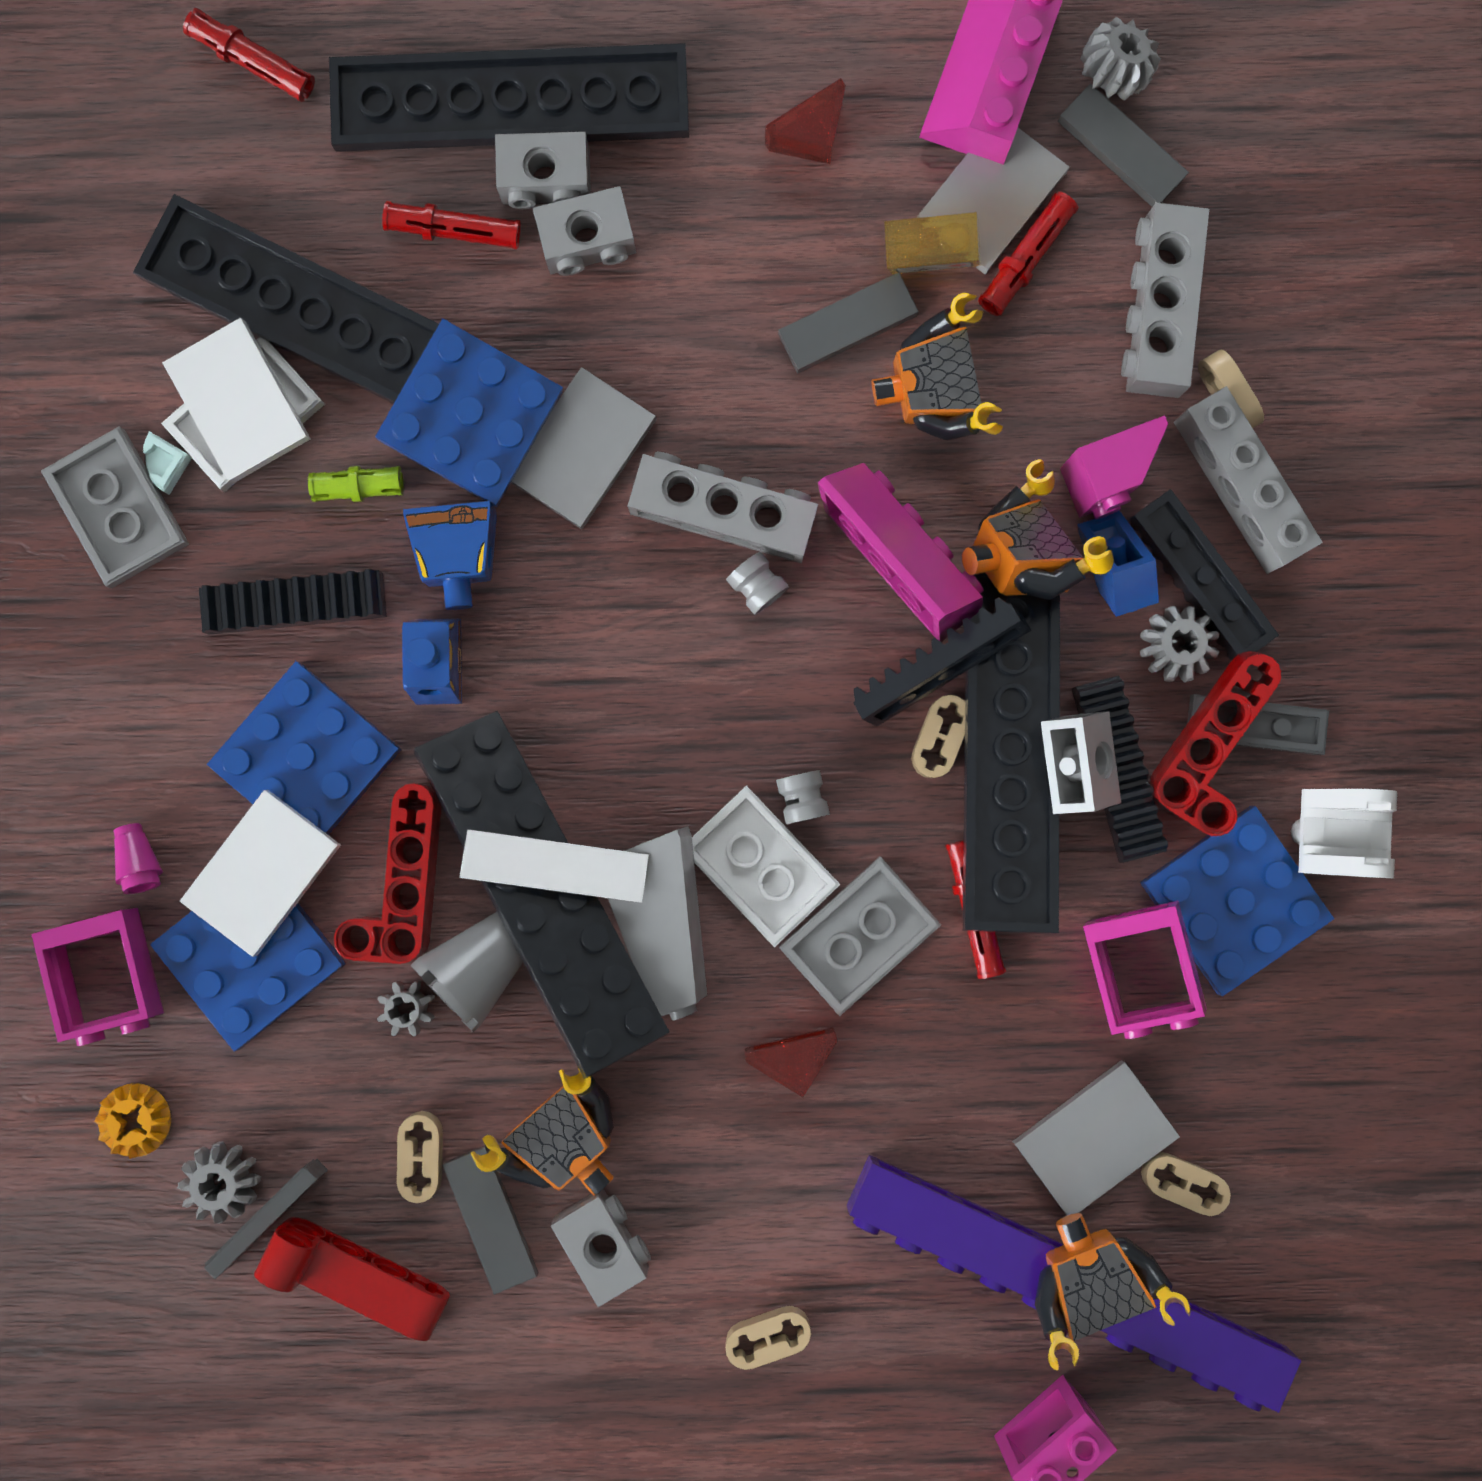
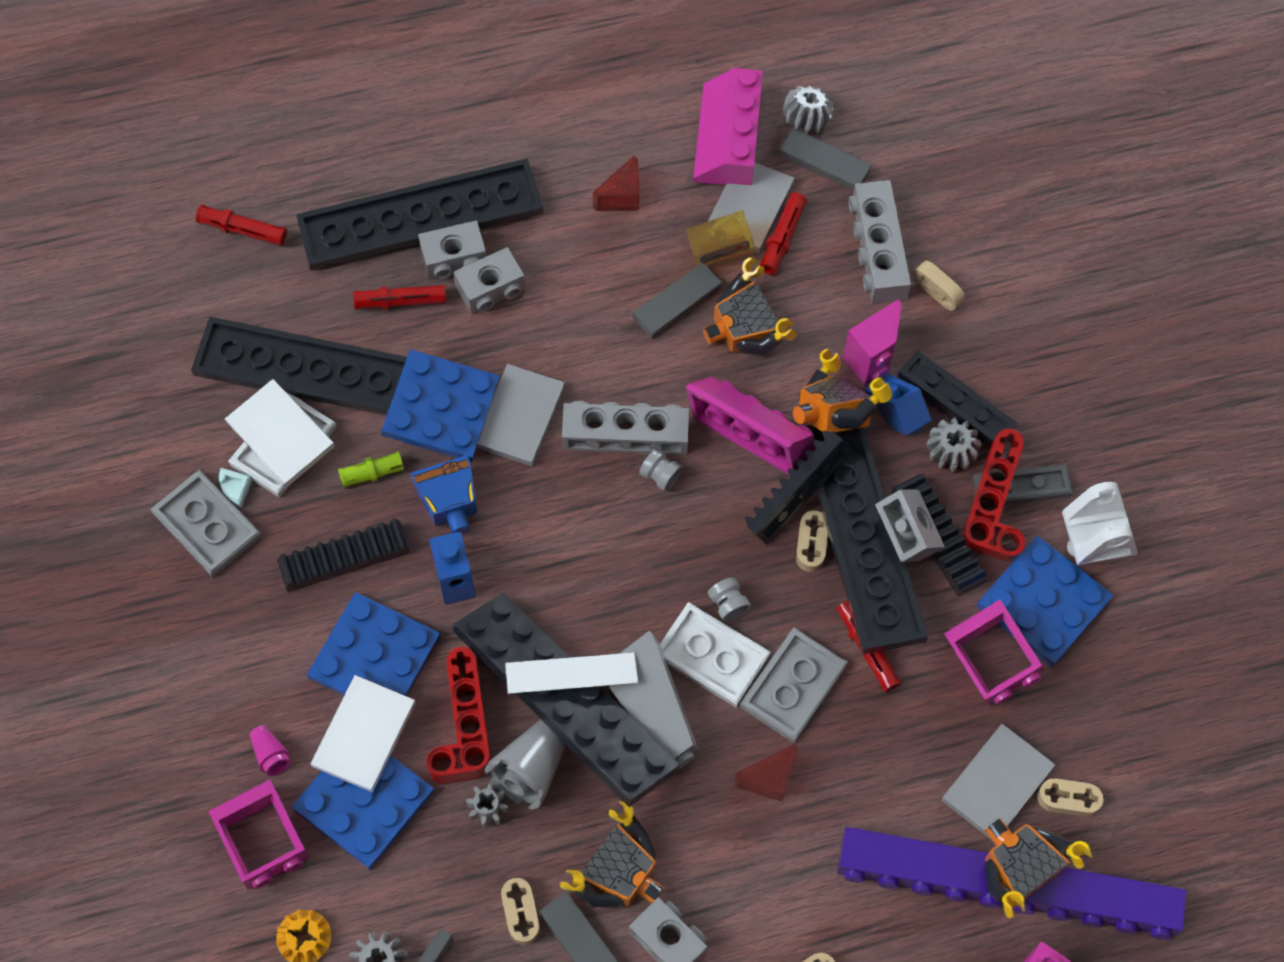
camera: 15 degrees left, 20 degrees down
light grey brick [1173,386,1323,574] -> none

